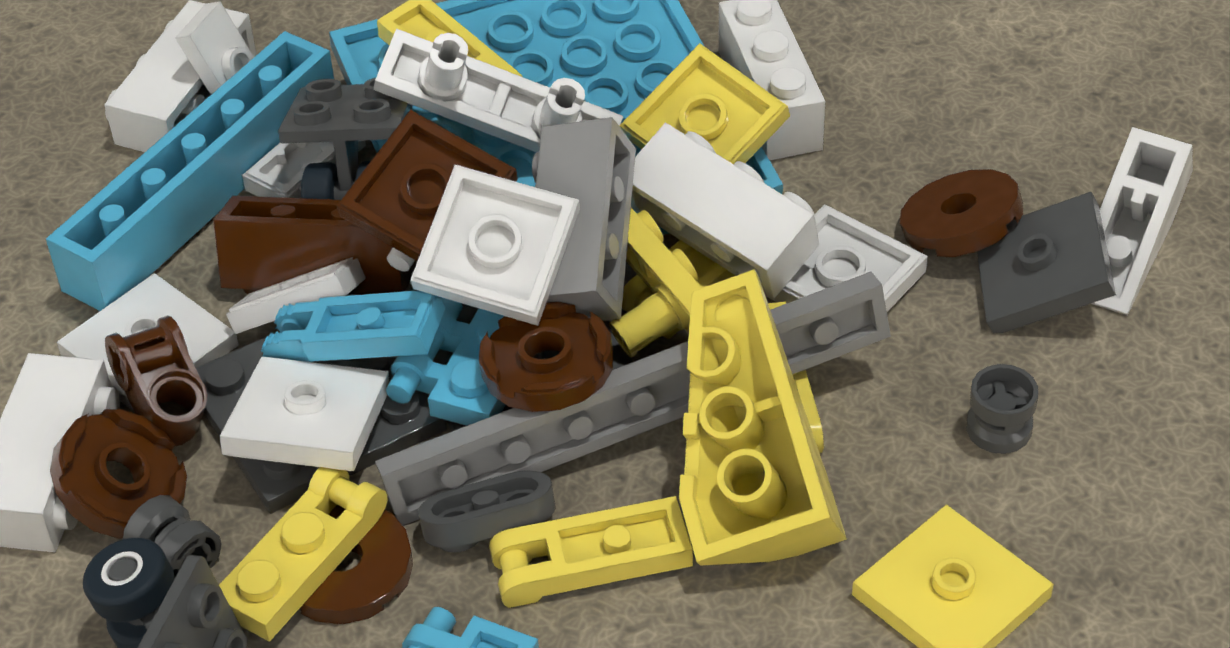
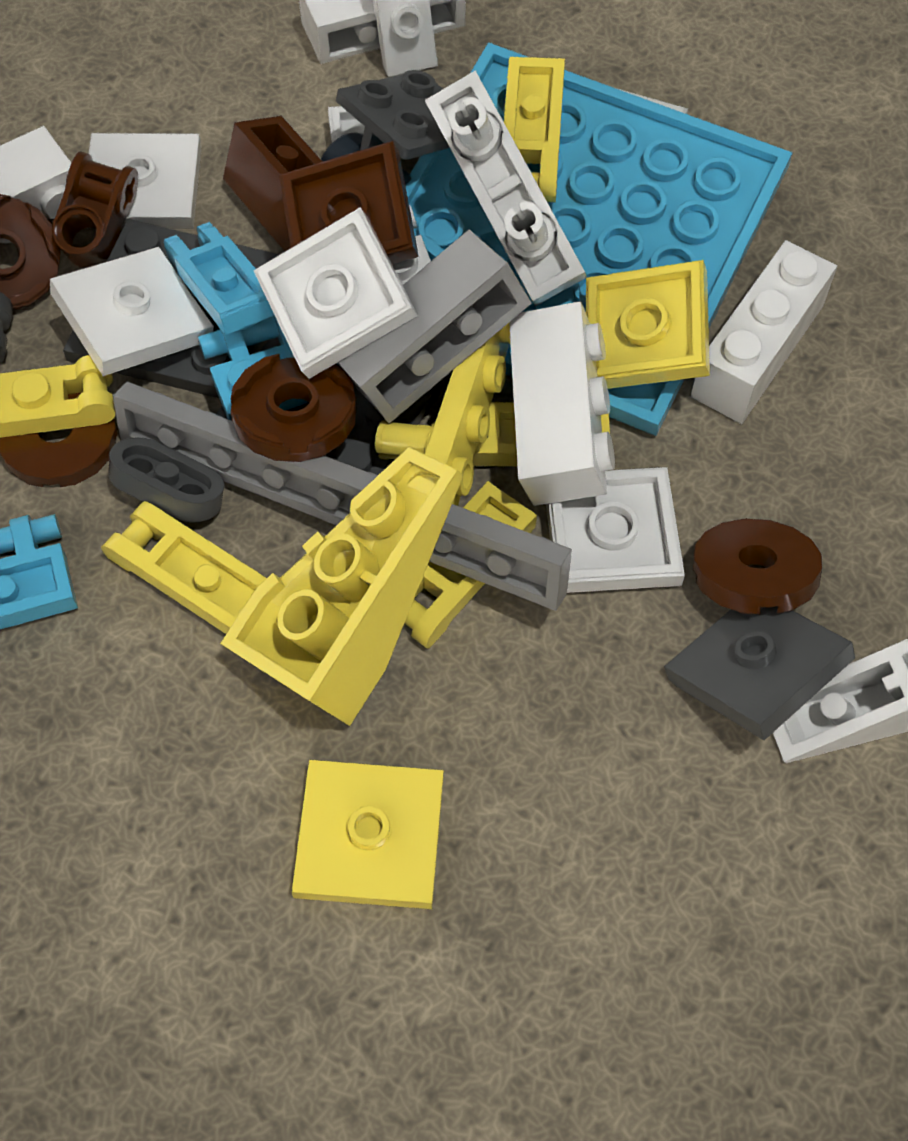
camera: 45 degrees right, 15 degrees up
medium azure brick [46,31,334,311] -> none
white plate [226,257,366,334] -> none
dark grey wheel [966,364,1038,454] -> none

